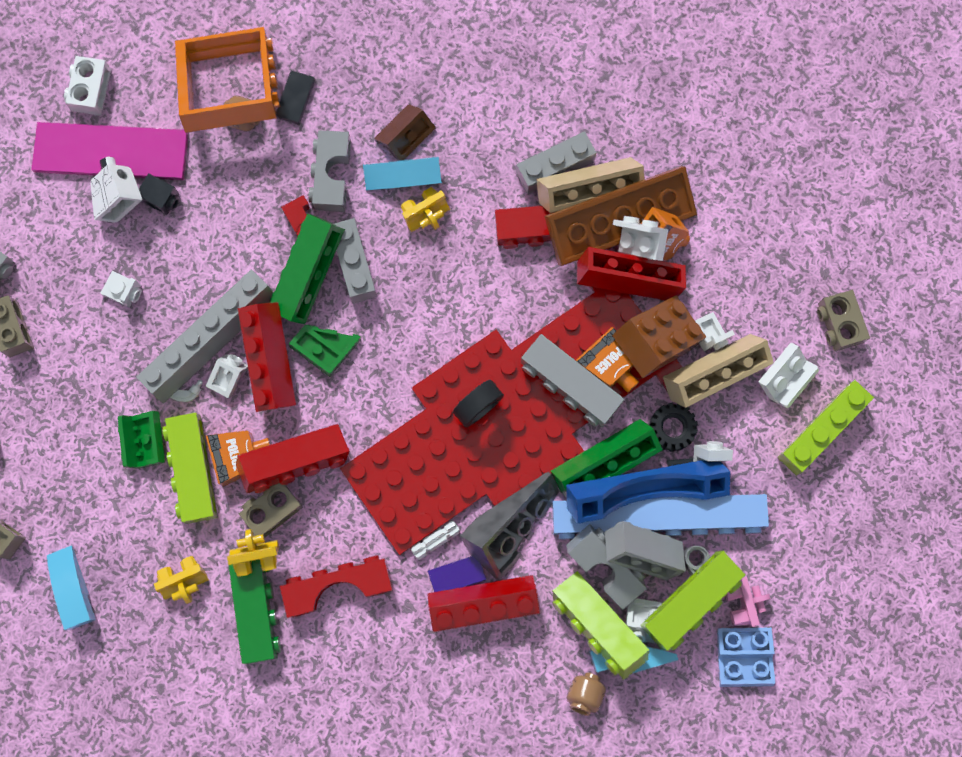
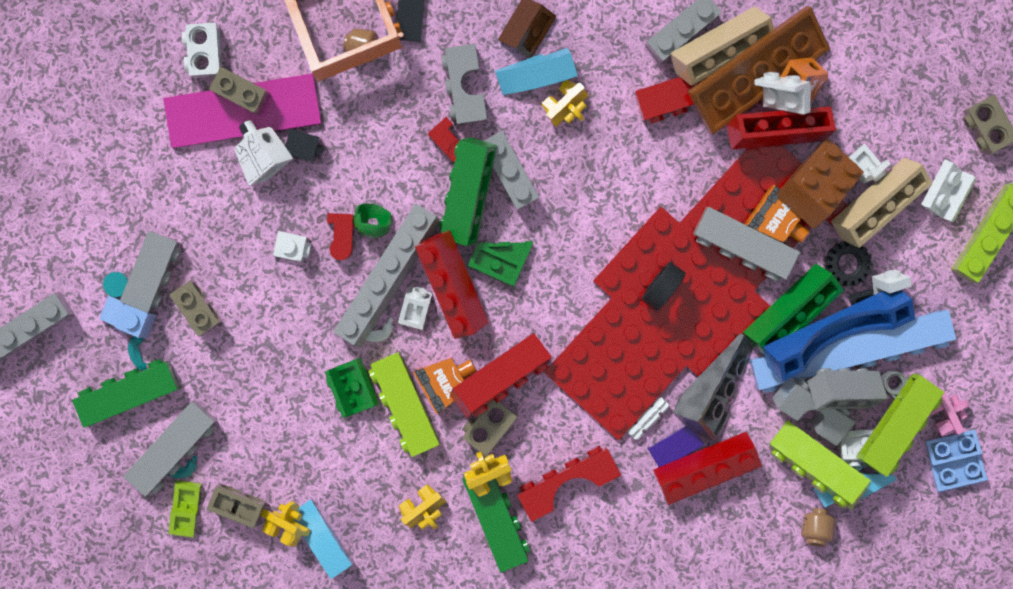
camera: 15 degrees left, 10 degrees up
none -> dark tan brick [209,66,270,115]
none -> yellow hips [260,501,311,547]
none -> red leg [327,213,354,261]
none -> green hair [353,203,392,238]

